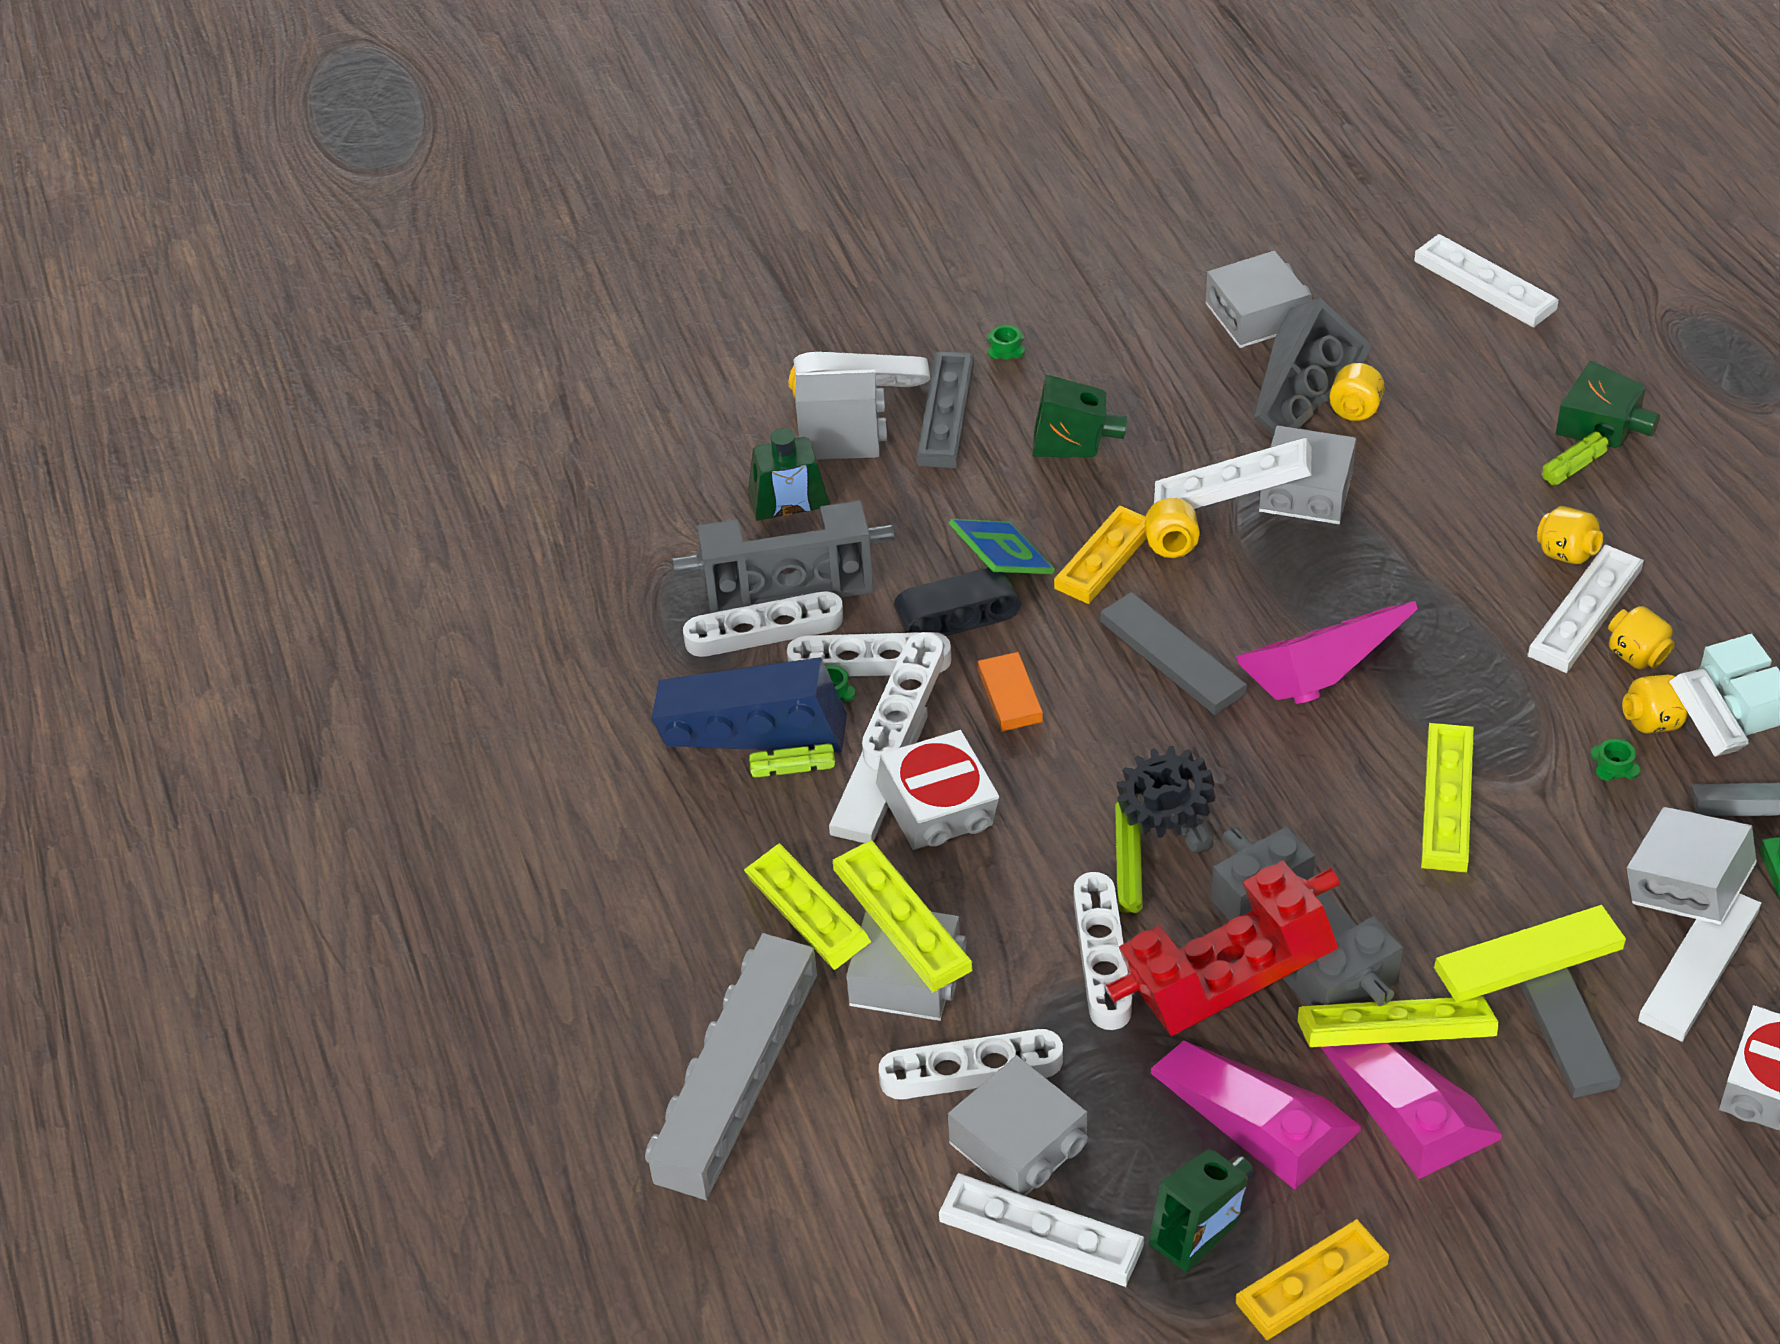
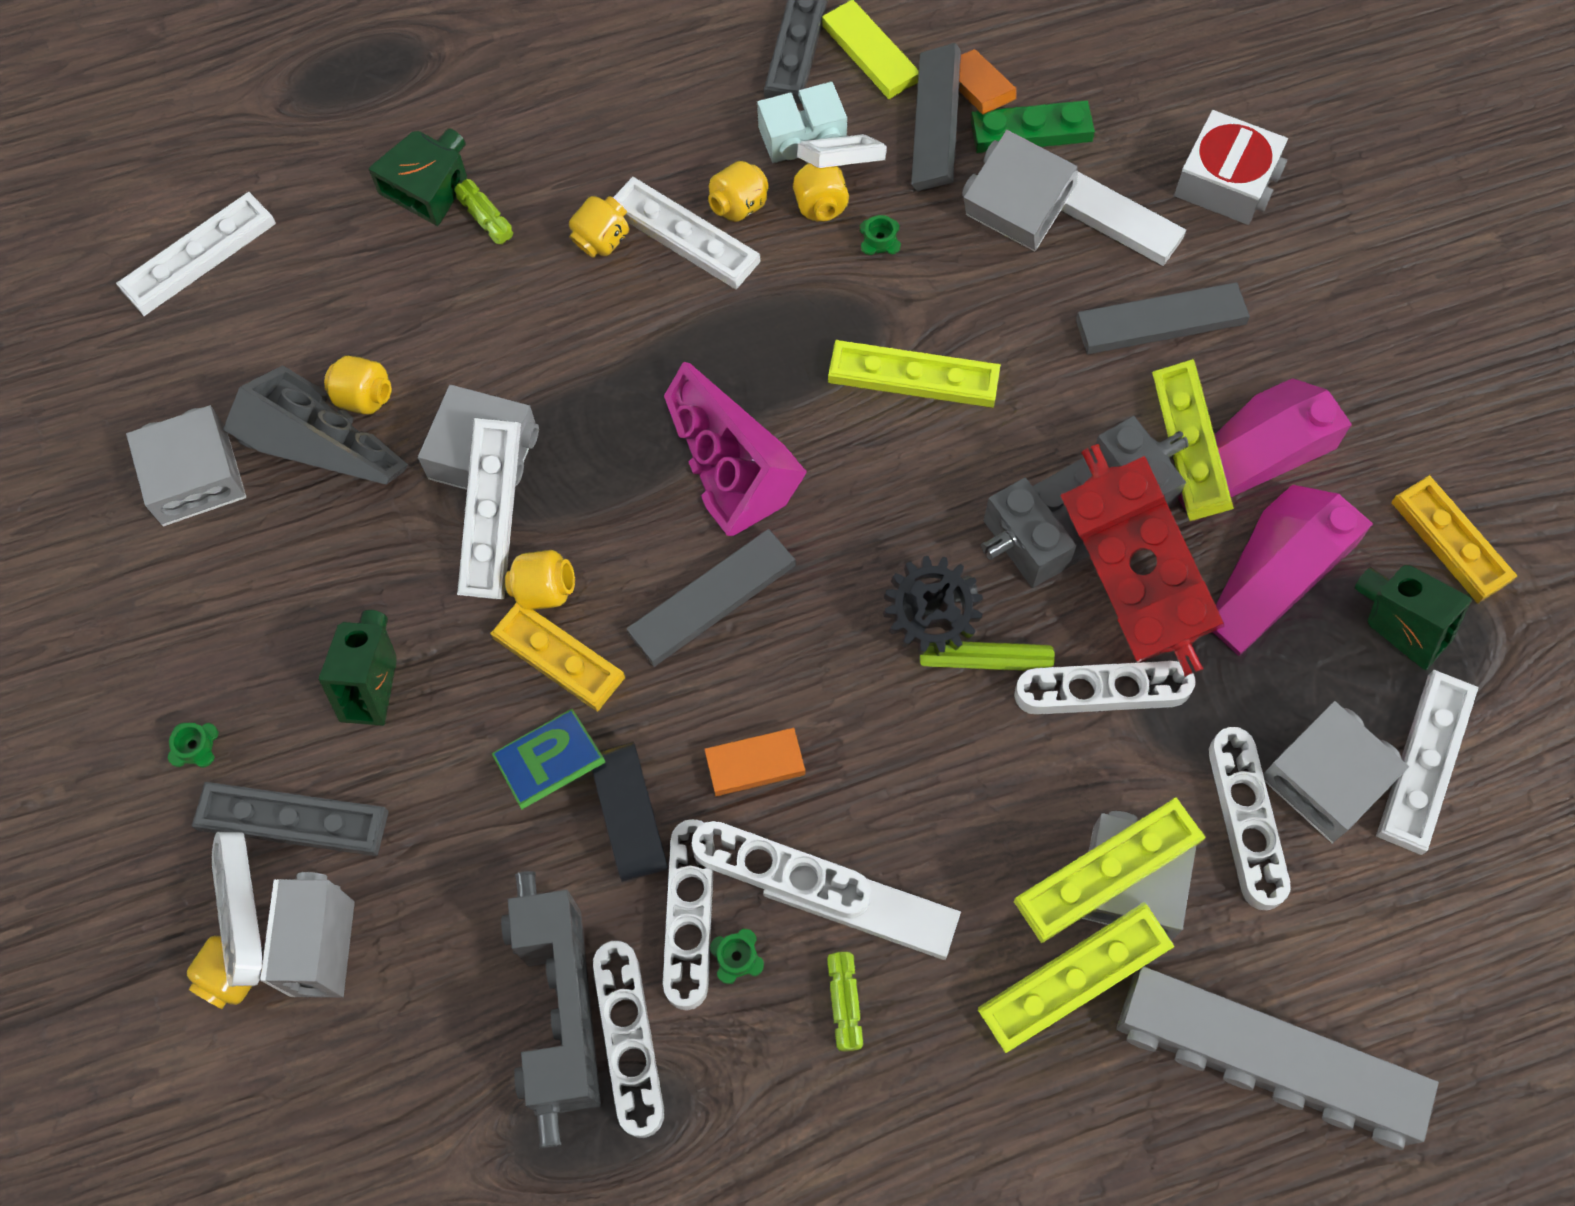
camera: 90 degrees left, 20 degrees up
dark blue wedge [652,657,847,753] -> none
dark green torso [748,428,830,521] -> none
piece [876,730,999,850] -> none
neon yellow tile [1434,905,1626,1003] -> none

